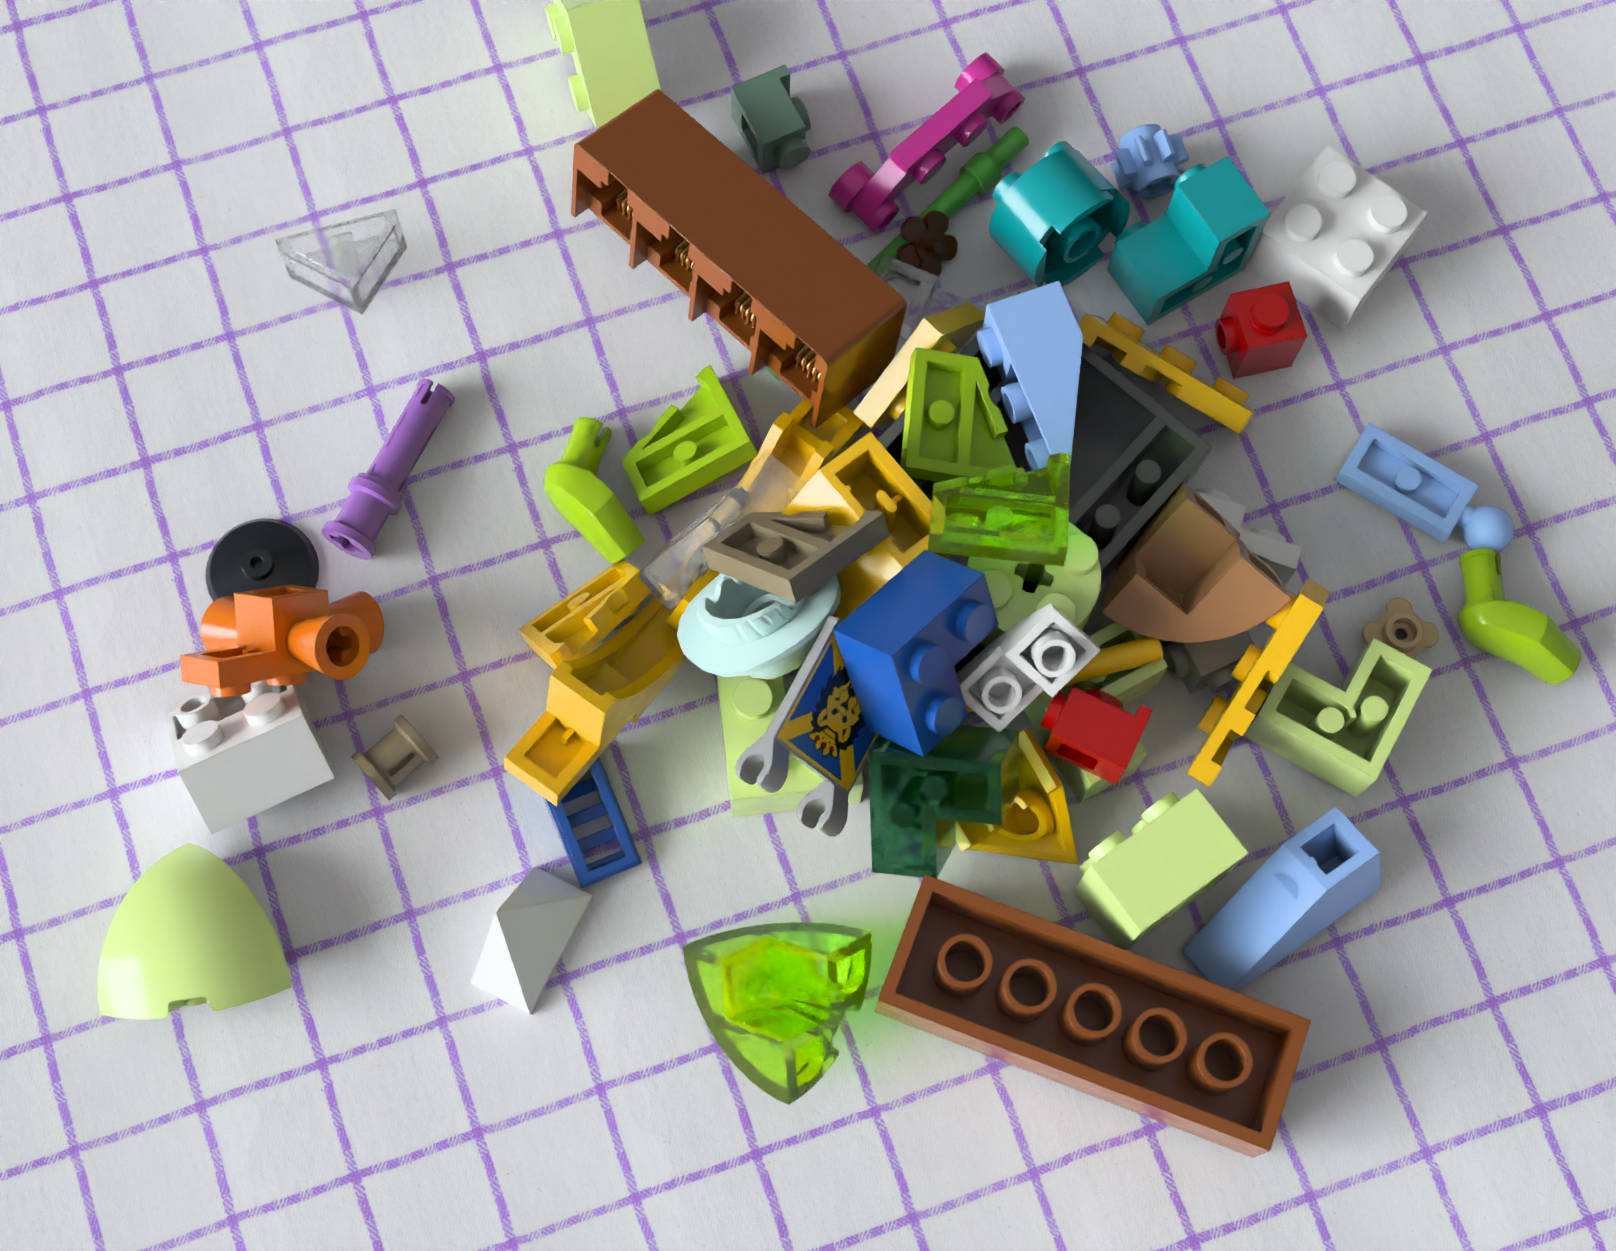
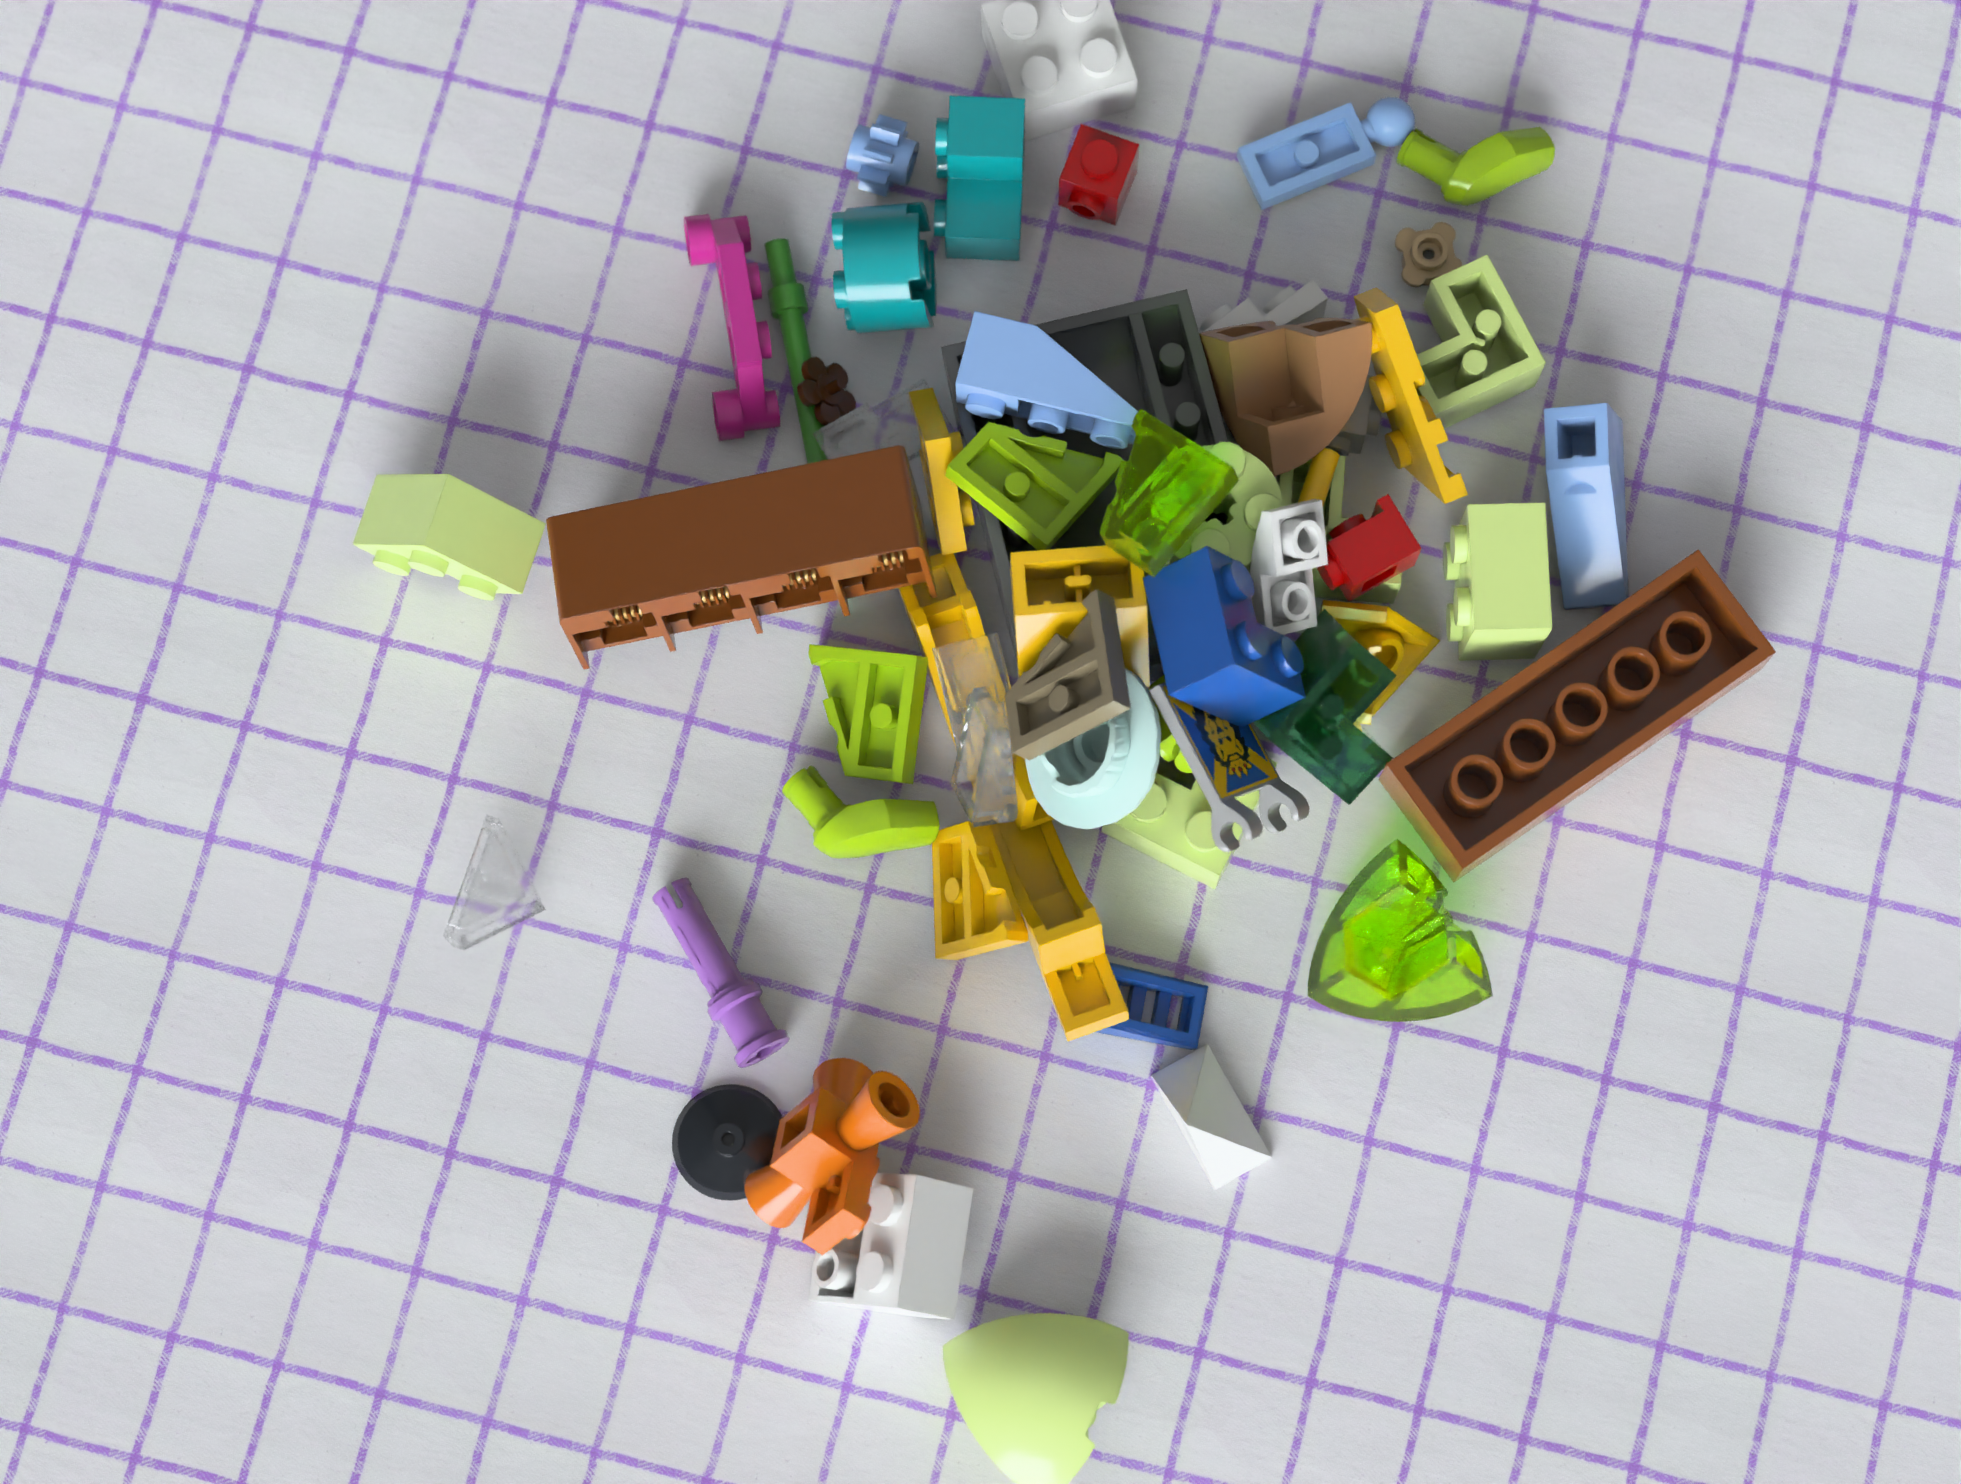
camera: 50 degrees left, 5 degrees up
dark tan bush [351,714,439,801] -> none
sand green brick [731,65,811,174] -> none
yellow wing [1079,312,1256,434] -> none

